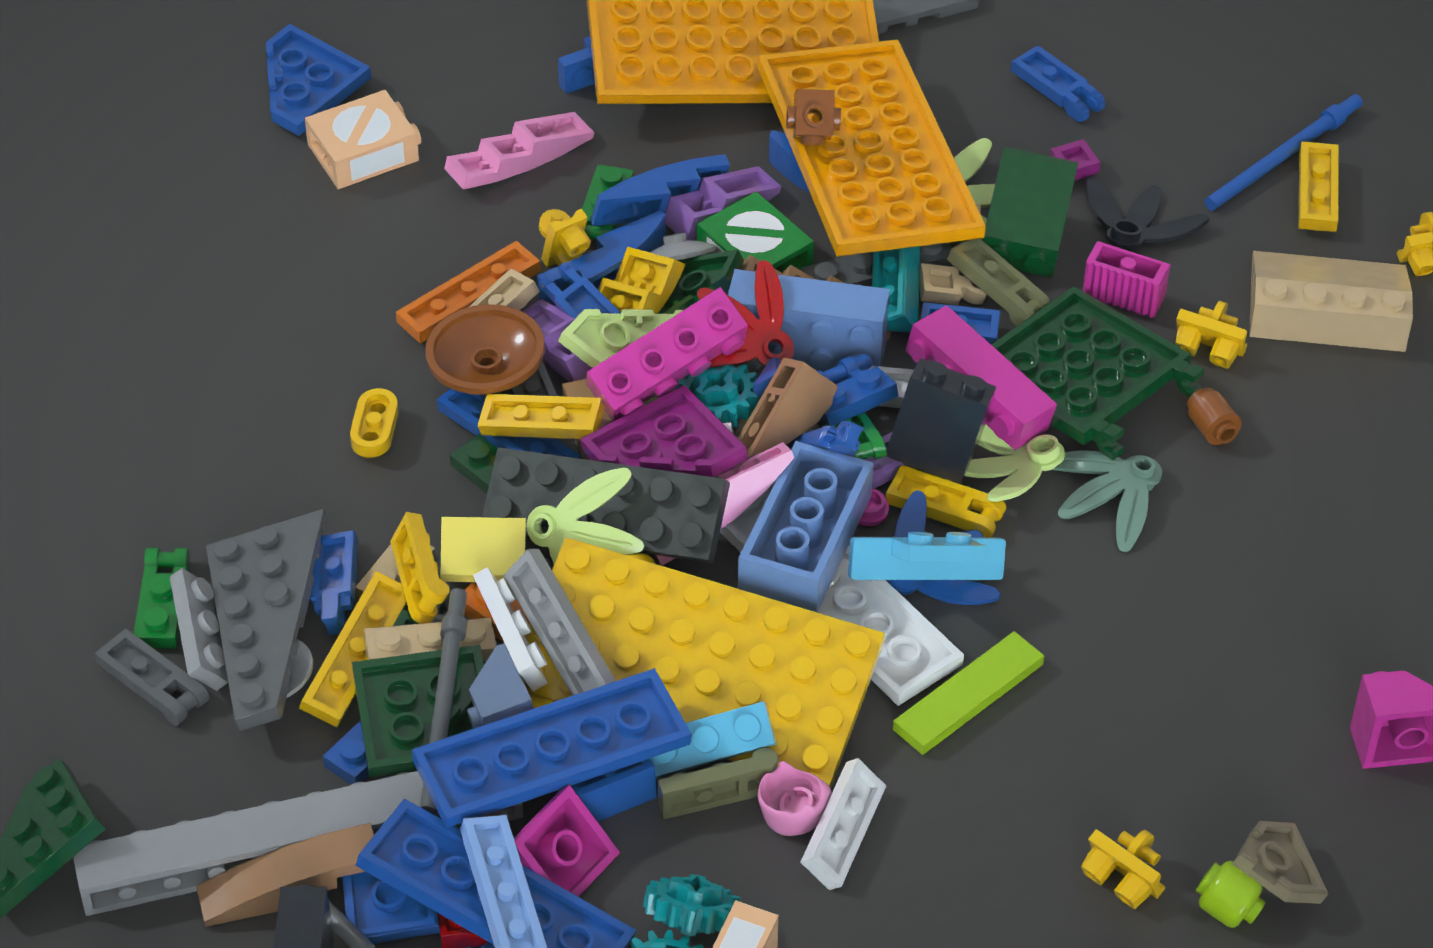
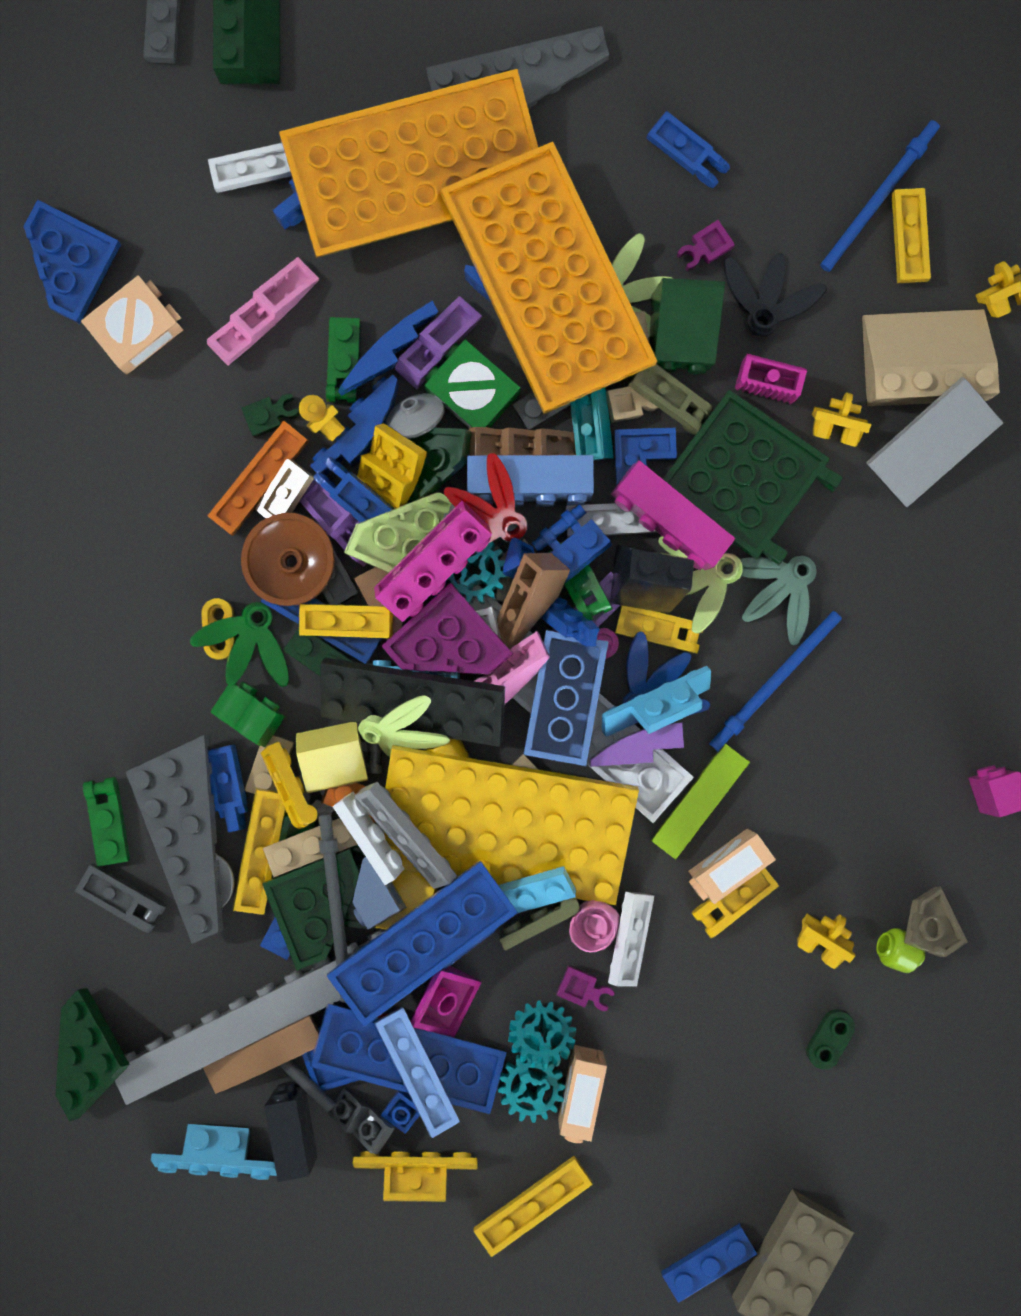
camera: 10 degrees left, 40 degrees up
light grey plate [170,568,228,691] -> none
dark orange brick [786,89,841,146] -> none
dark orange brick [1187,388,1242,445] -> none
none -> green plant [190,602,289,687]
none -> white plate [208,143,291,193]
none -> green brick [211,681,285,747]
none -> dark green plate [241,394,300,438]
none -> magenta plate [556,965,615,1011]
none -> medium lavender slope [589,722,684,767]
none -> brick [688,829,776,904]
none -> yellow plate [691,868,779,938]
none -> blue bar [709,611,842,752]
none -> light grey tile [866,377,1003,507]

